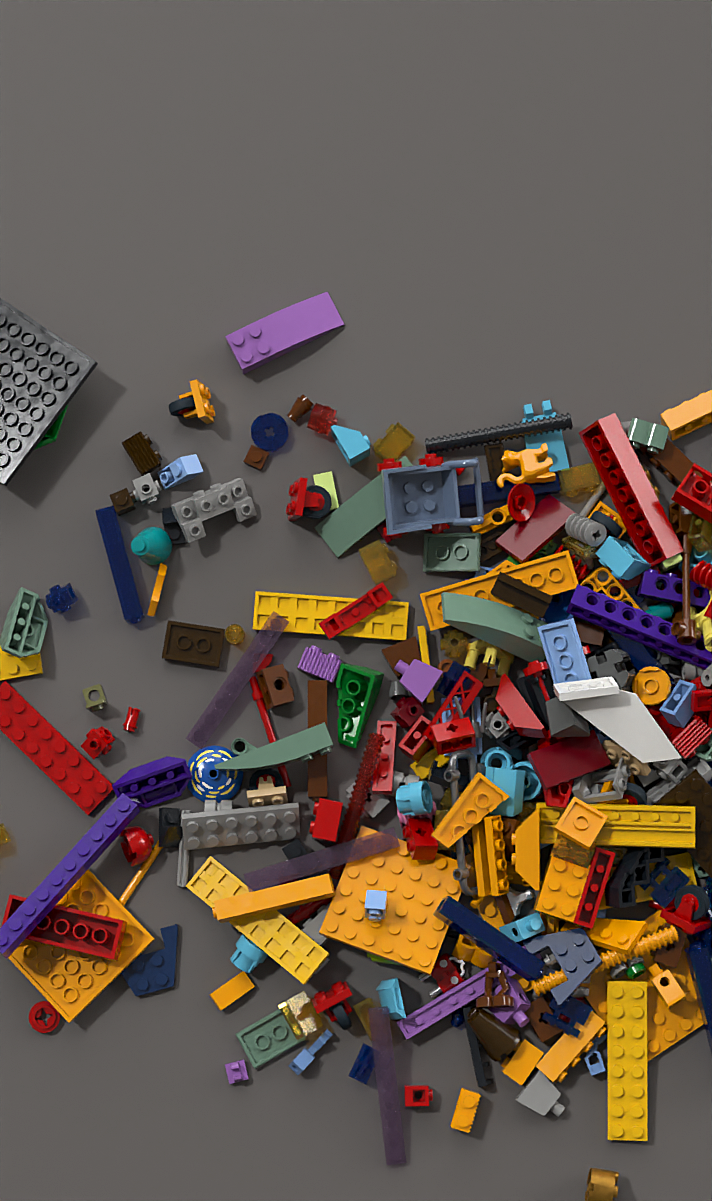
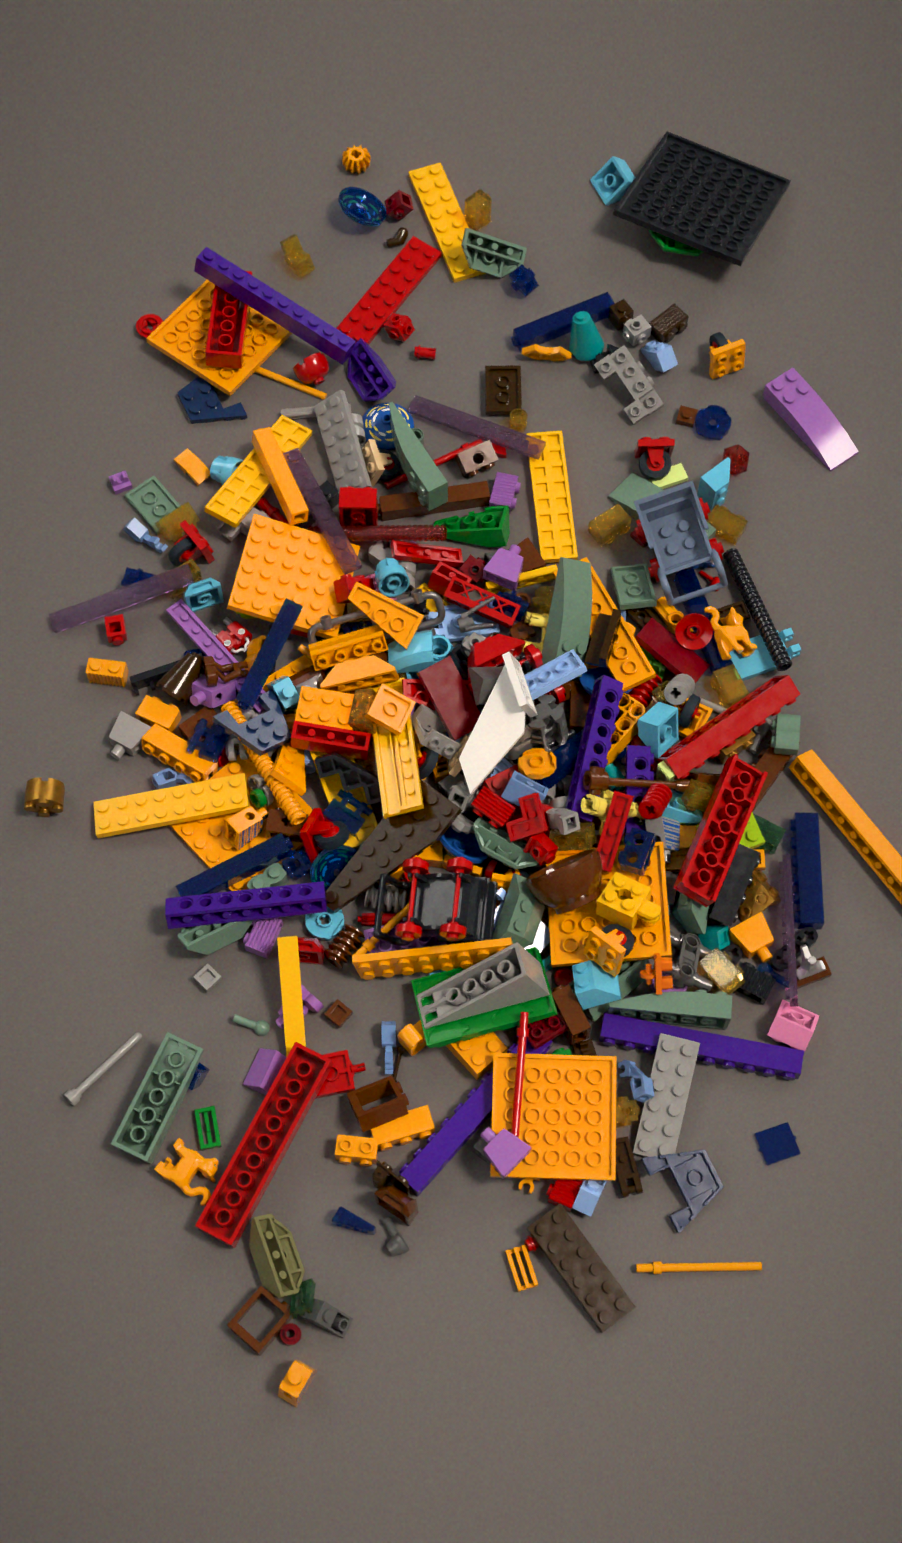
camera: 80 degrees right, 15 degrees down
olive bracket [82,684,107,712] -> none
black slope [159,807,183,848] -> none
reddish brown cone [287,394,314,422] -> none
red slope [319,582,393,640] -> none
light blue slope [365,890,387,922] -> none
red brick [431,717,476,755] -> none

